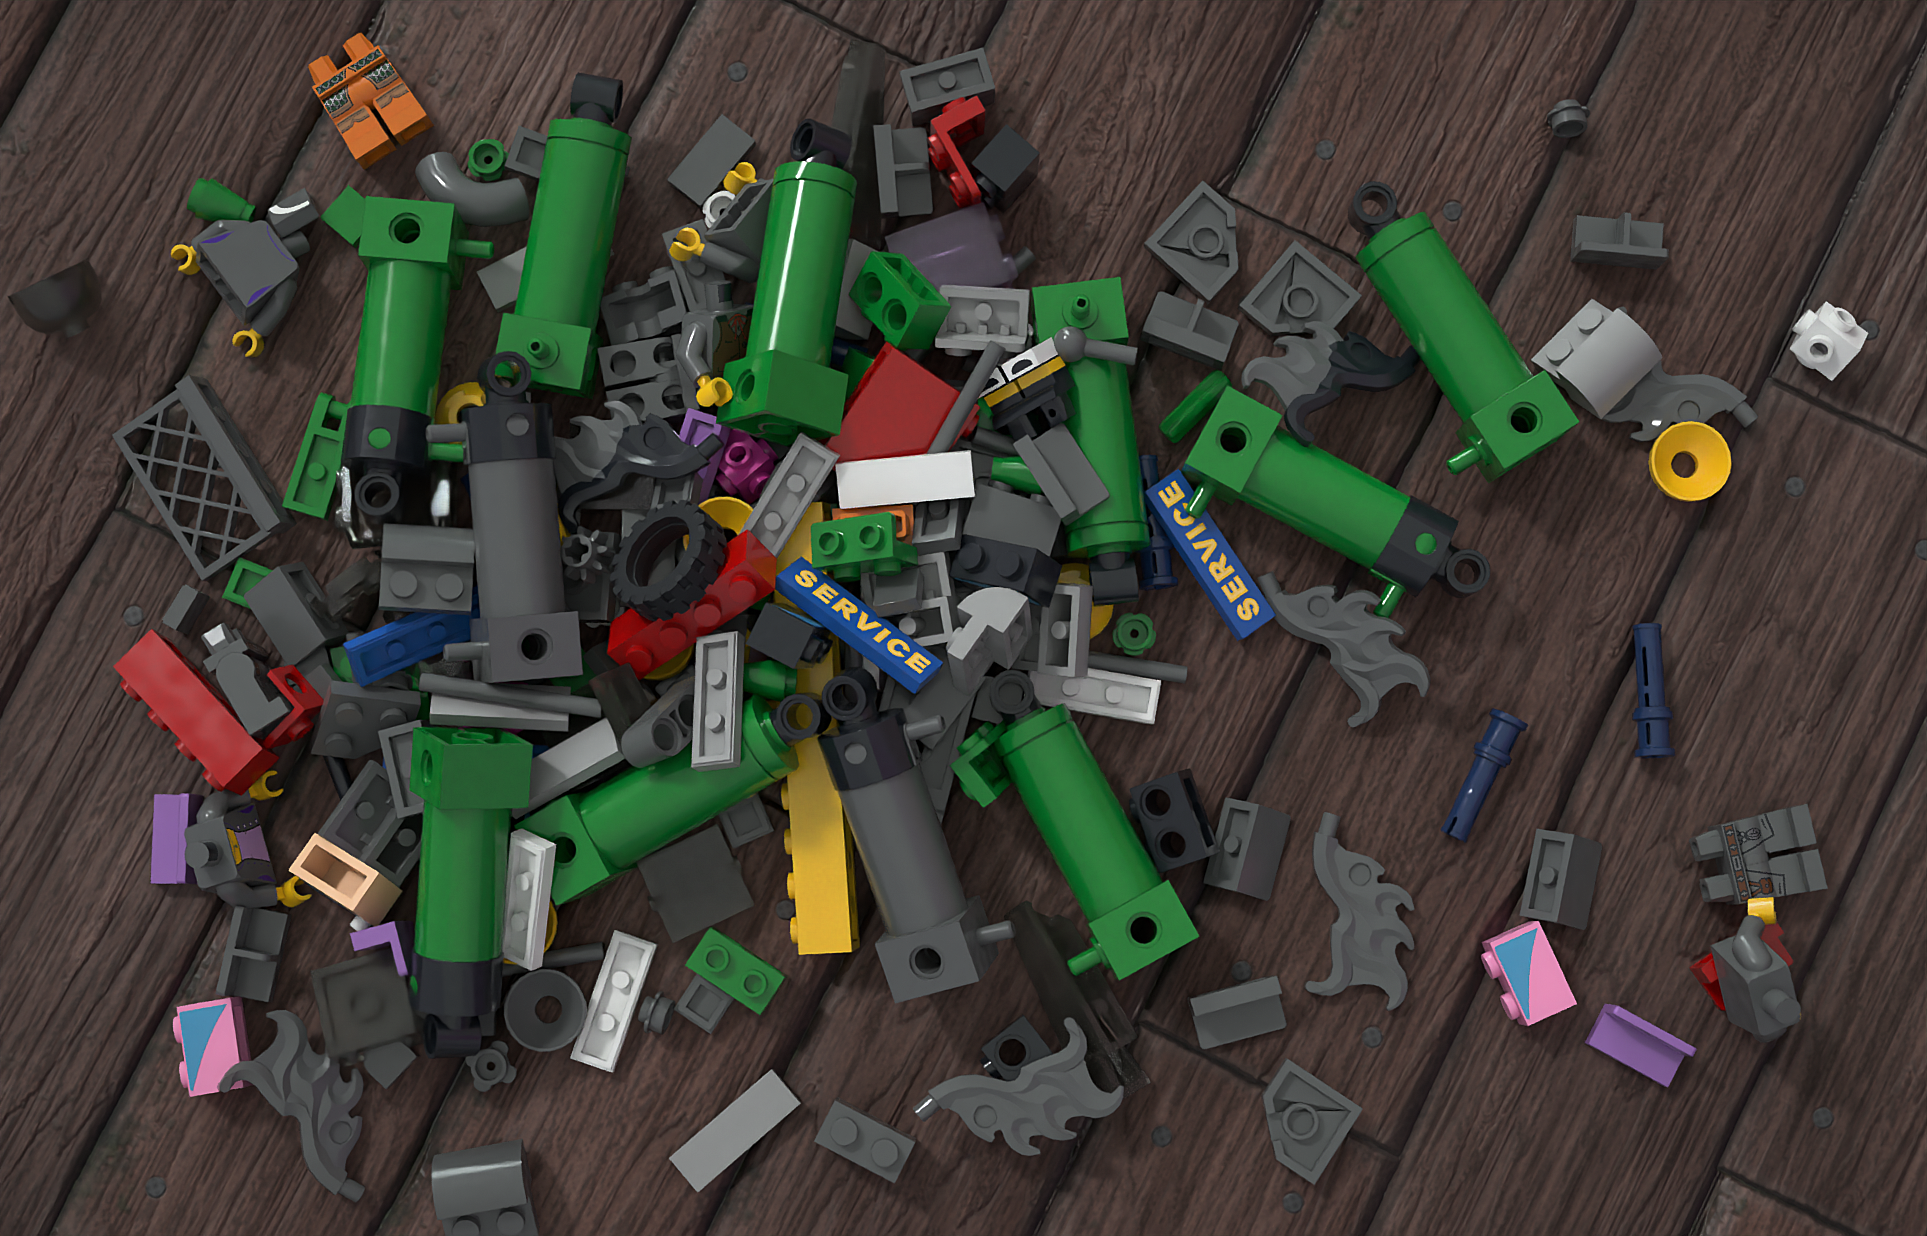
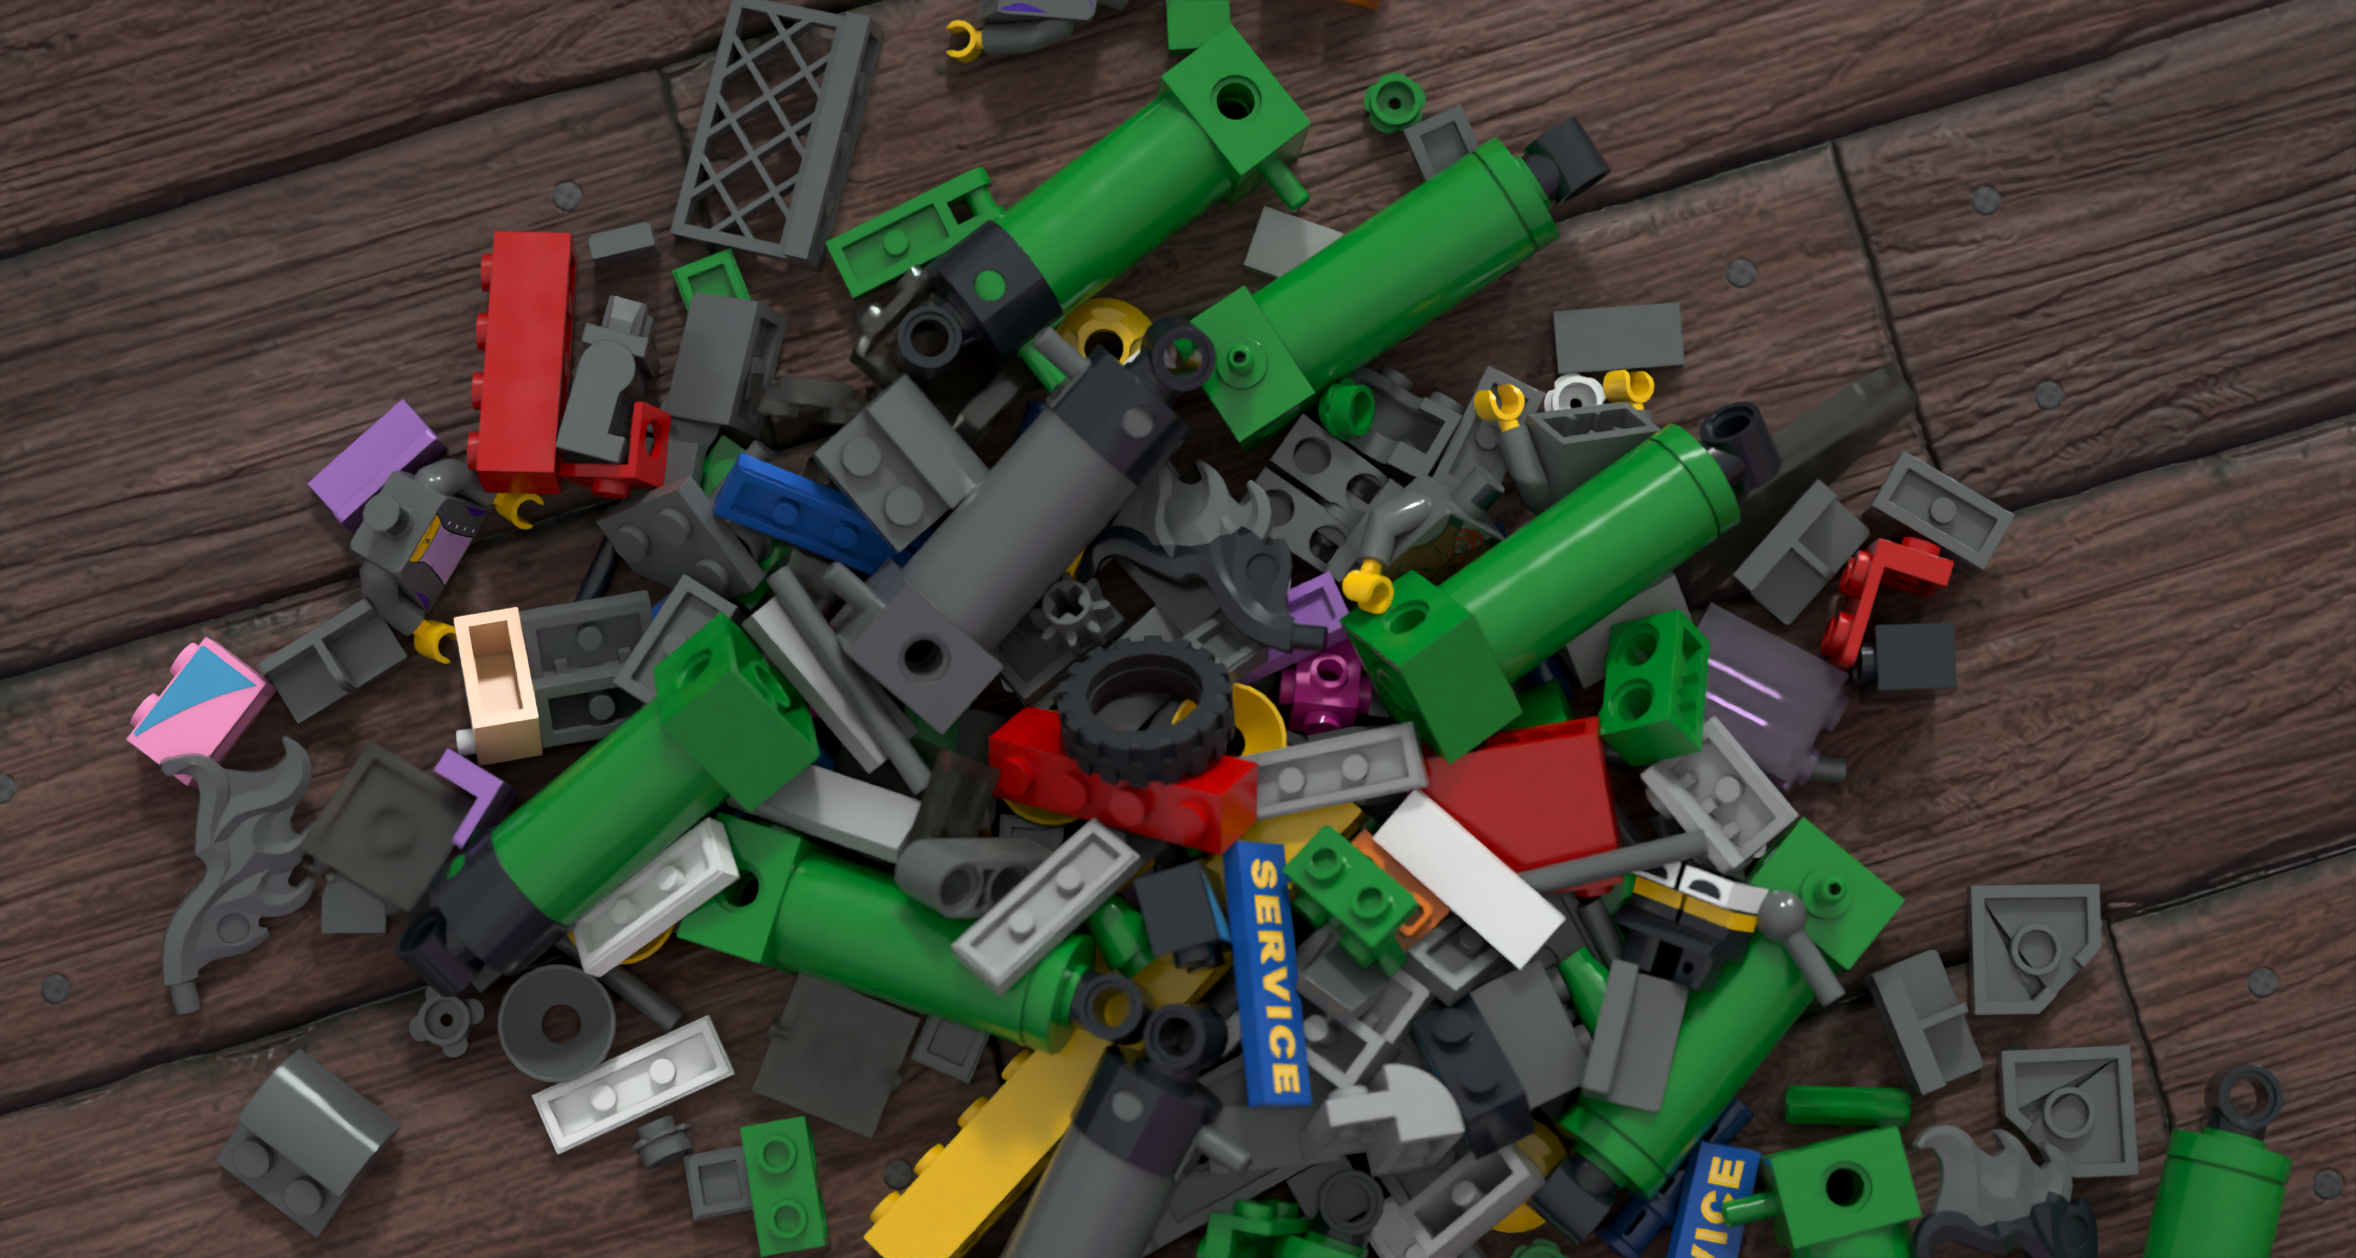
camera: 45 degrees right, 0 degrees up
dark grey cylinder [415,152,529,227] -> none
none -> green plate [1318,377,1375,441]

